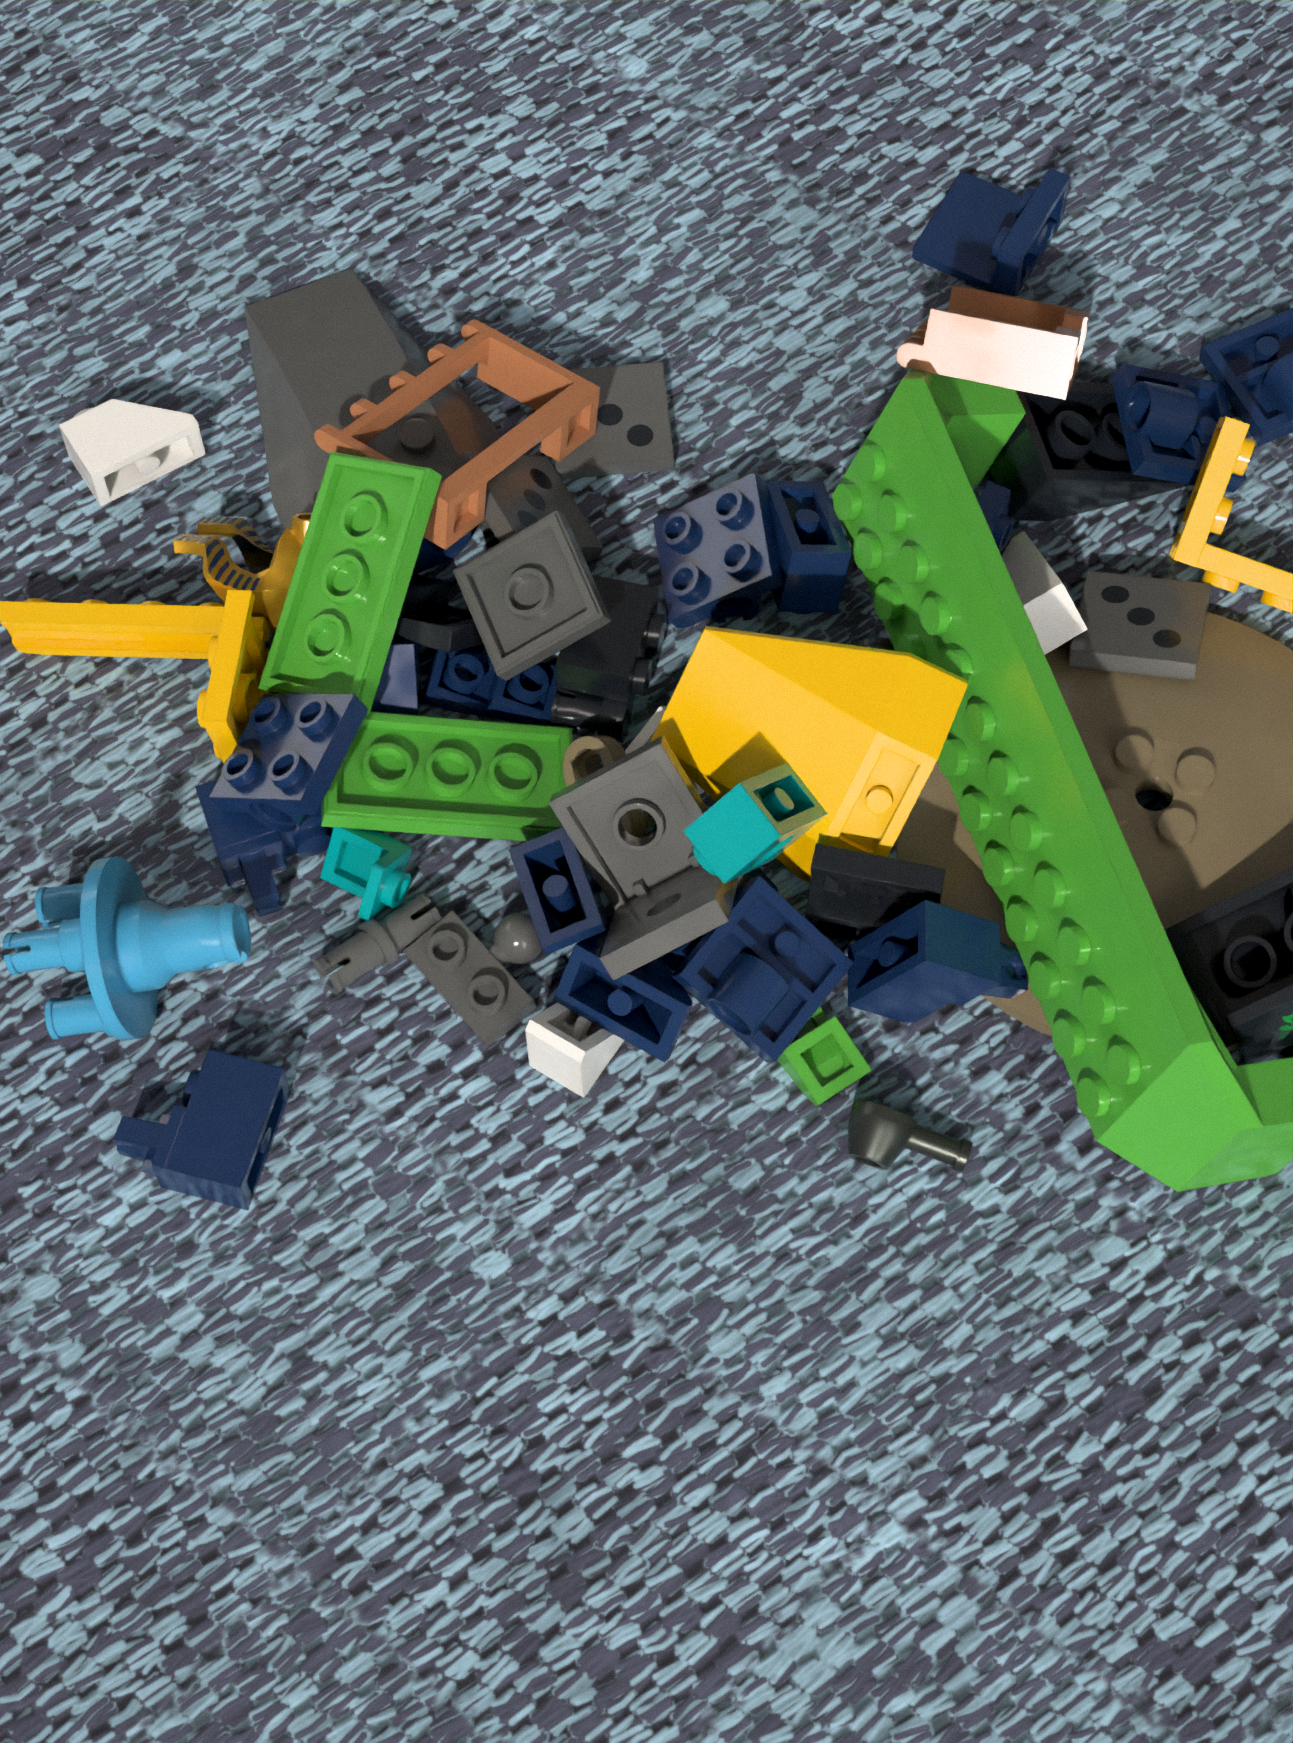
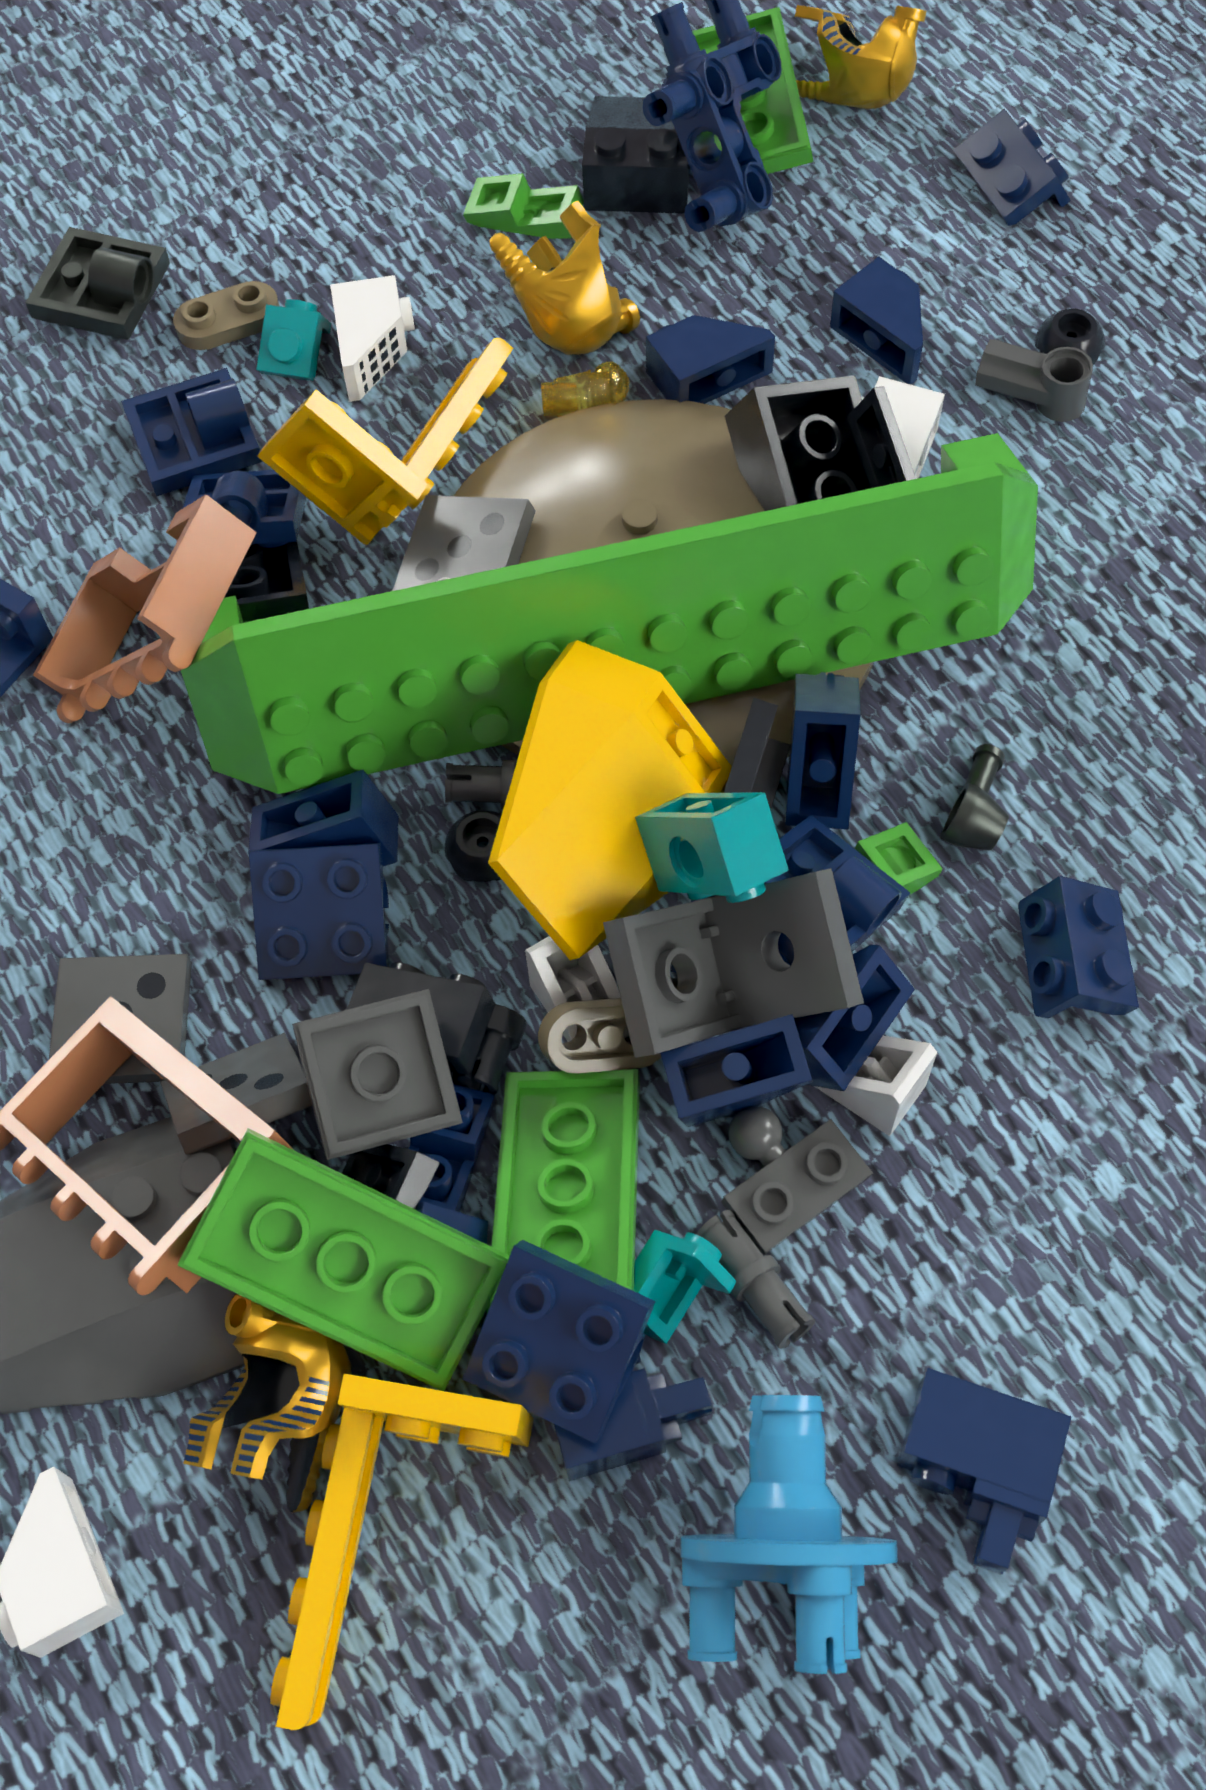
camera: 85 degrees left, 0 degrees up
none -> dark blue bracket [1018,876,1139,1018]

